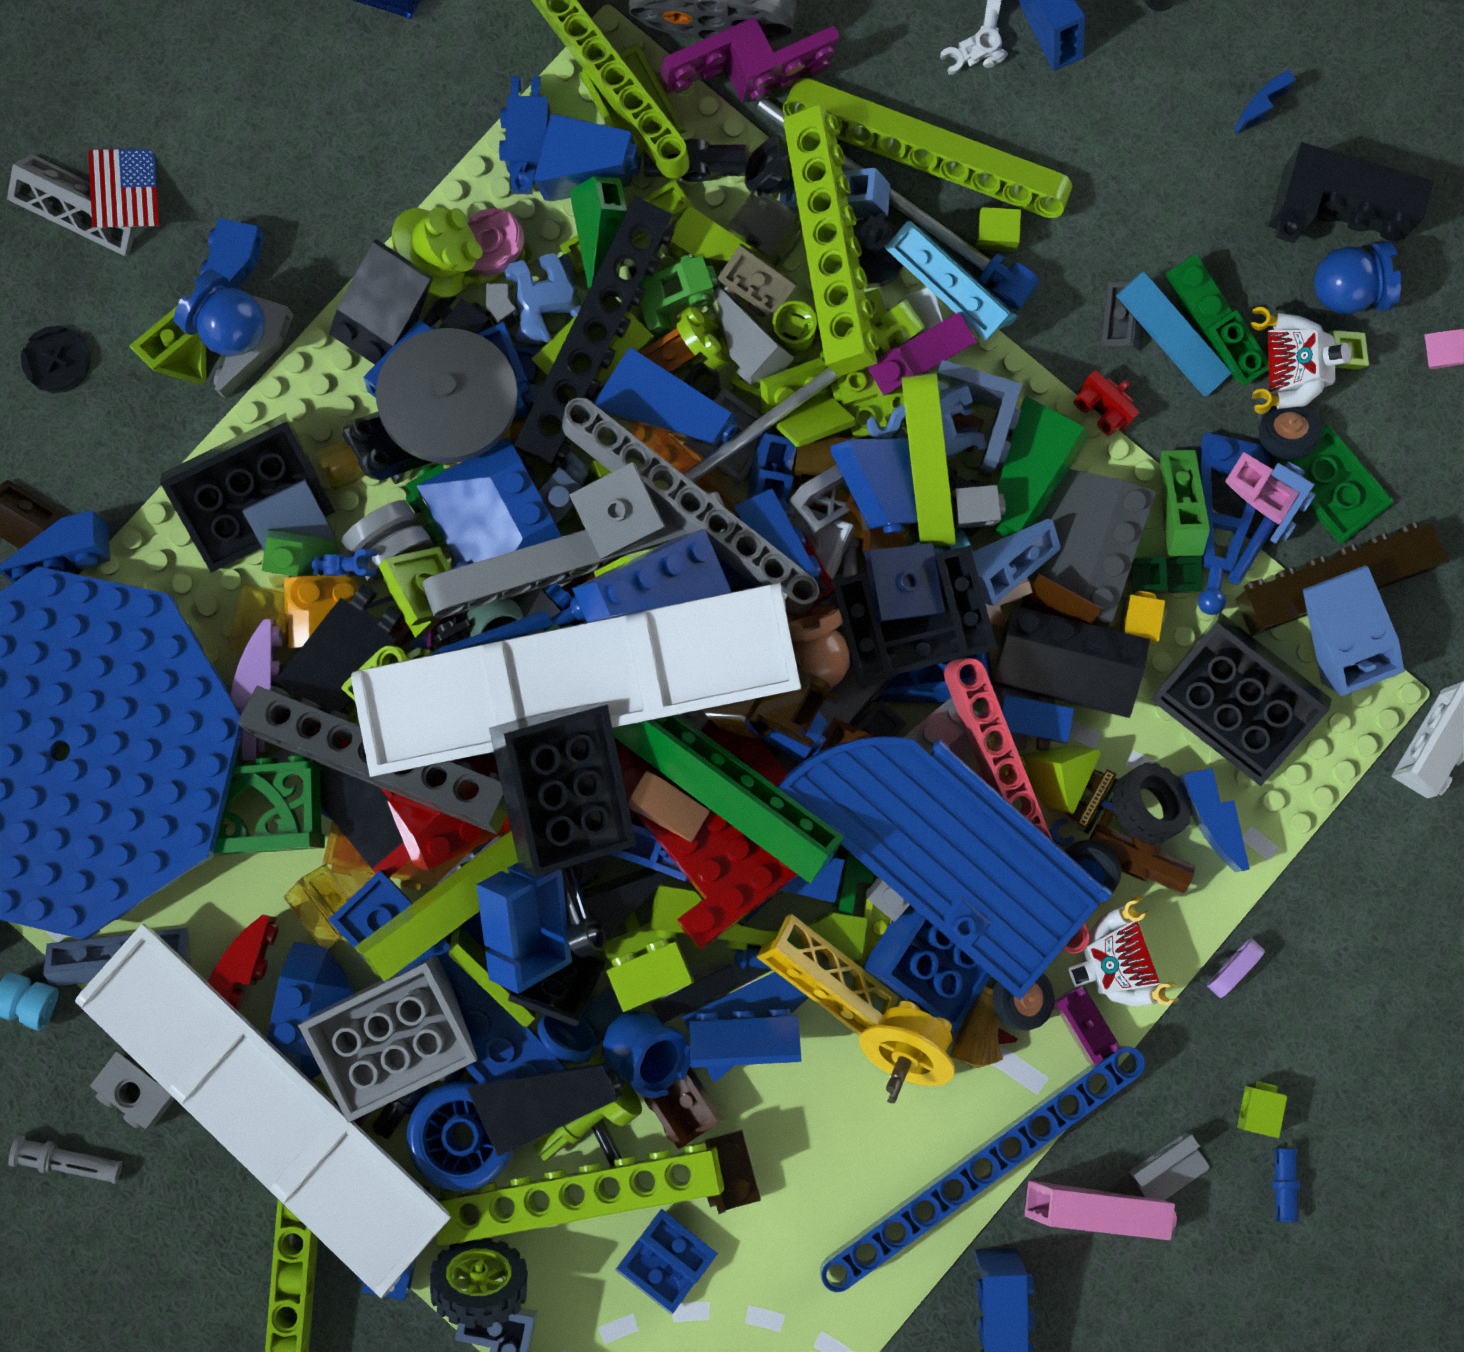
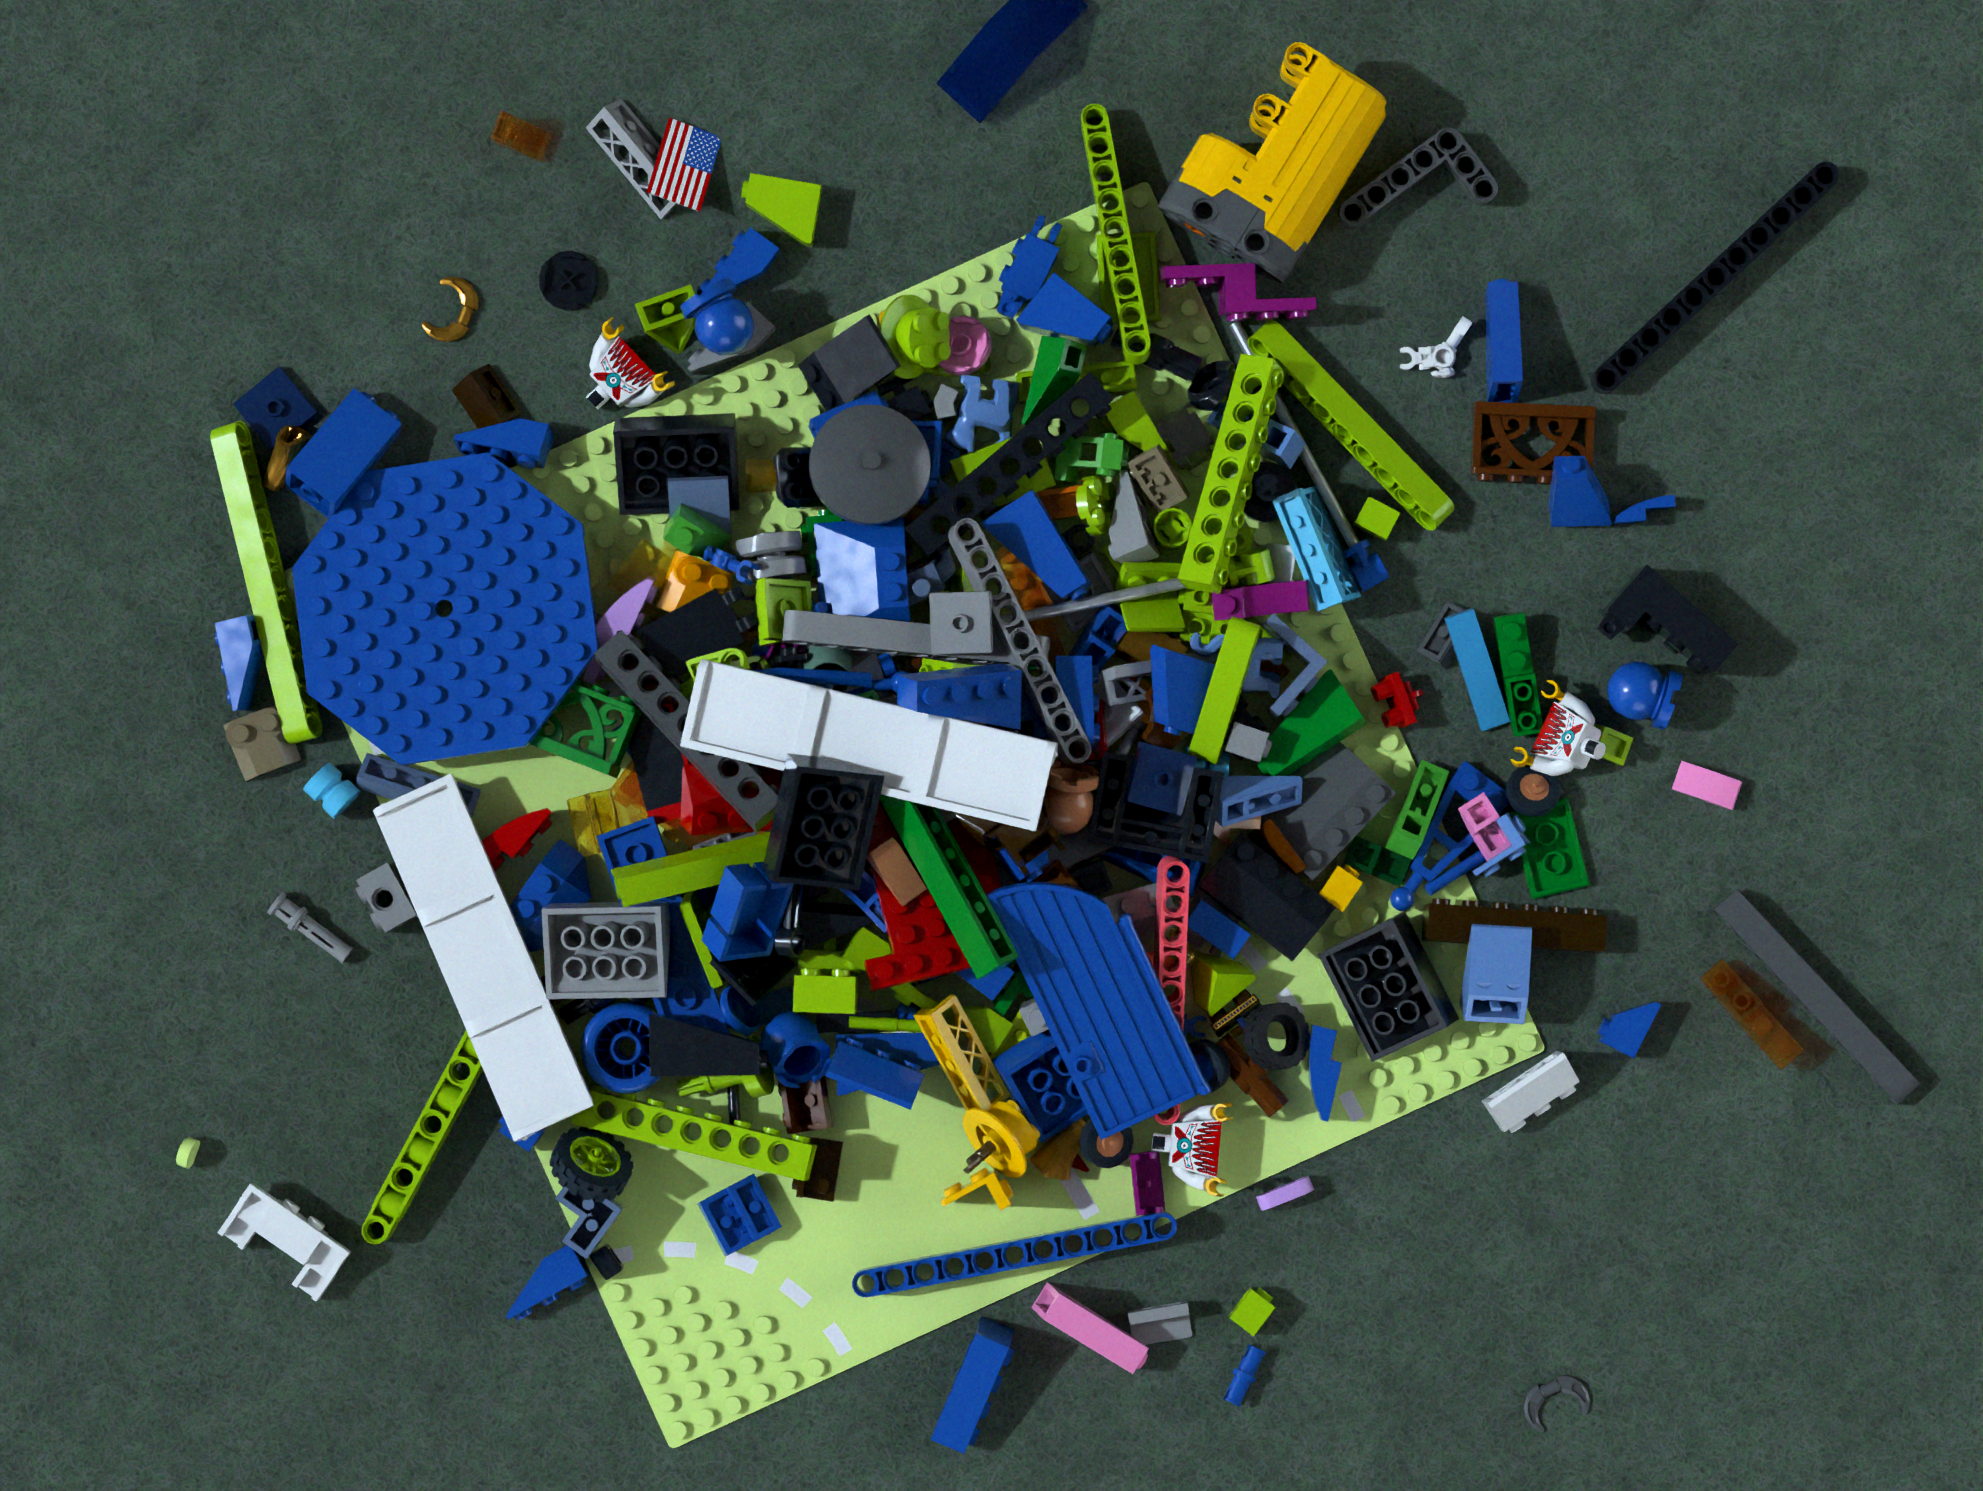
camera: 25 degrees right, 5 degrees up
none -> torso [586,317,675,410]
none -> lime slope [741,173,822,248]
none -> lime piece [849,1016,922,1032]
none -> yellow bracket [940,1168,1014,1211]
none -> reddish brown fence [1470,401,1596,485]
none -> blue slope [1549,456,1612,527]

